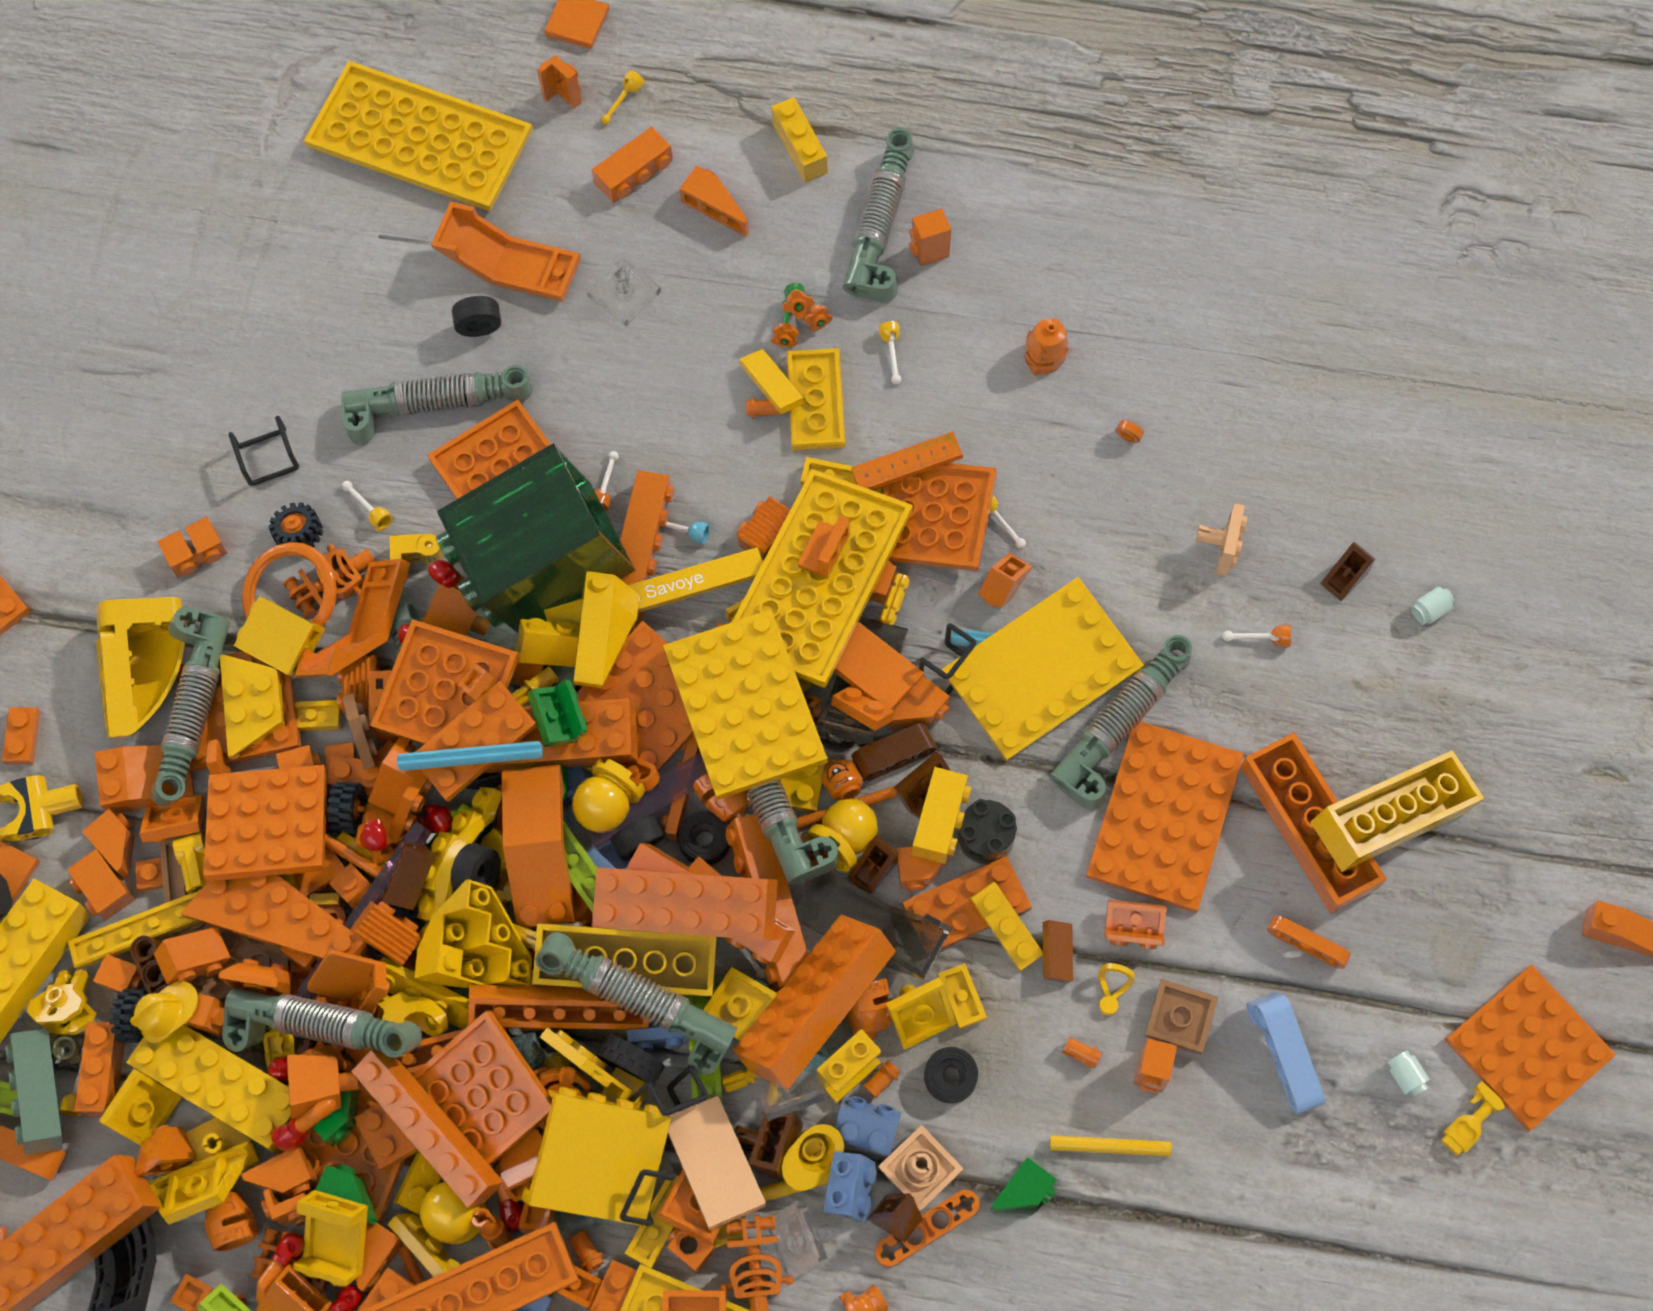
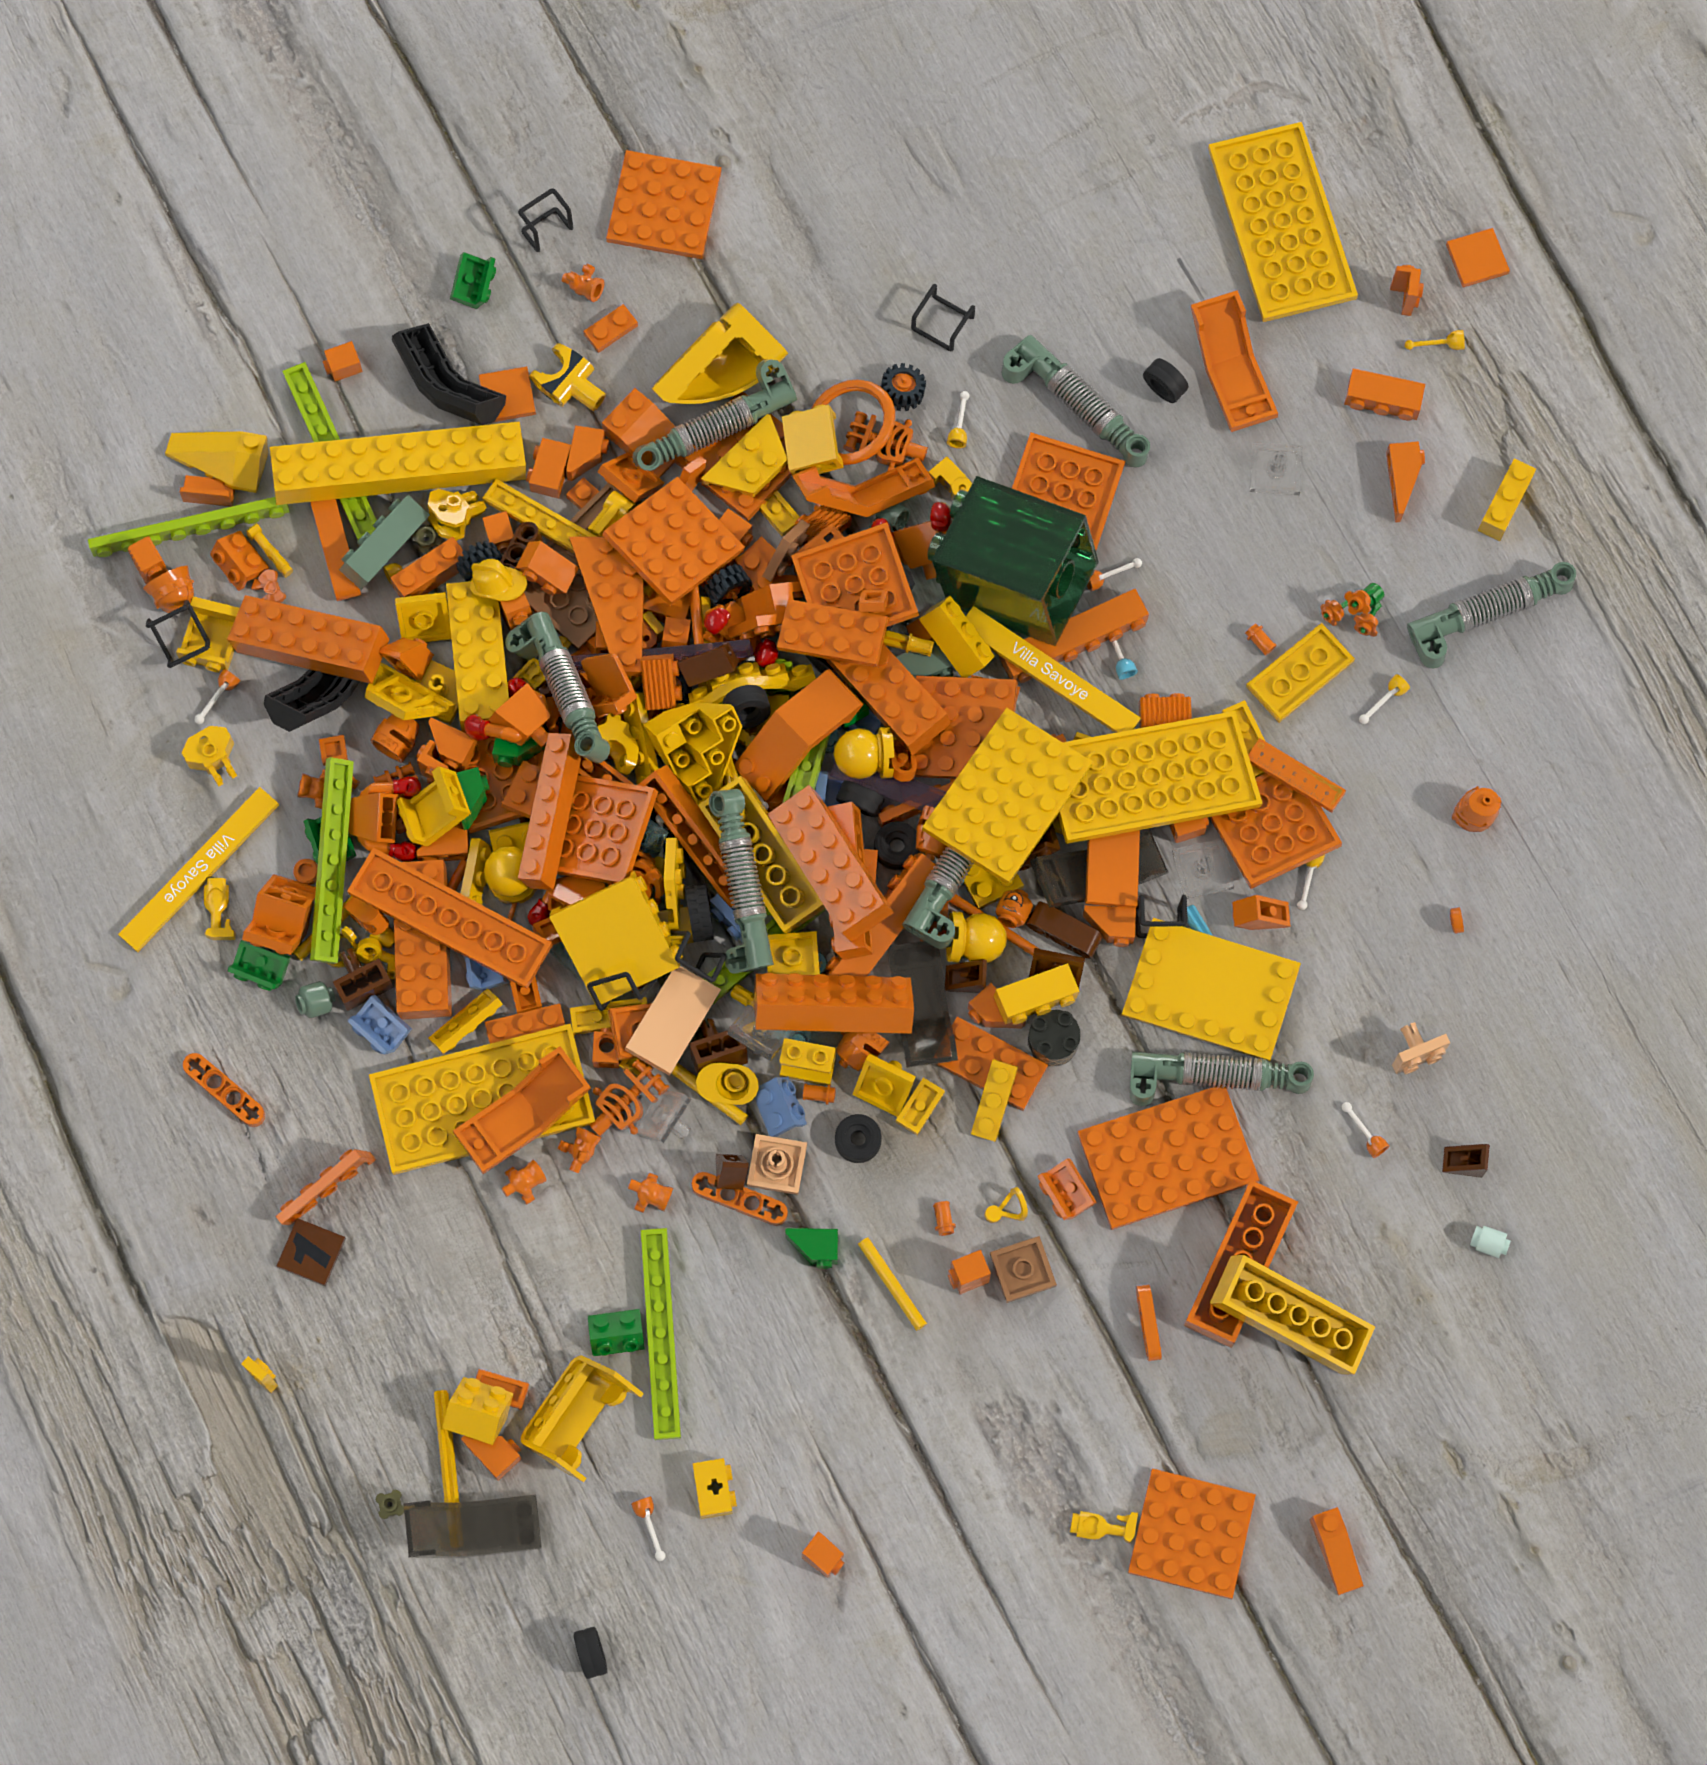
camera: 50 degrees right, 5 degrees up
orange piece [157,517,227,578] -> none
orange slope [218,959,294,997] -> none
medium azure axle [397,741,543,771] -> none
orange pin [471,1208,515,1248] -> none
green bracket [527,679,587,747] -> none
orange pin [569,1231,604,1273] -> none
yellow wedge [573,571,639,688] -> none
yellow tile [740,349,804,414] -> none
orange panel [798,516,850,578] -> none
medium blue bracket [824,1152,876,1222] -> none
orange plate [831,686,894,731] -> none
yellow axle [879,573,910,626] -> none
orange brick [908,208,951,266] -> none
dark orange tile [1043,920,1073,983] -> none
light blue beam [1246,992,1325,1115] -> none
light aqua brick [1387,1050,1430,1097] -> none

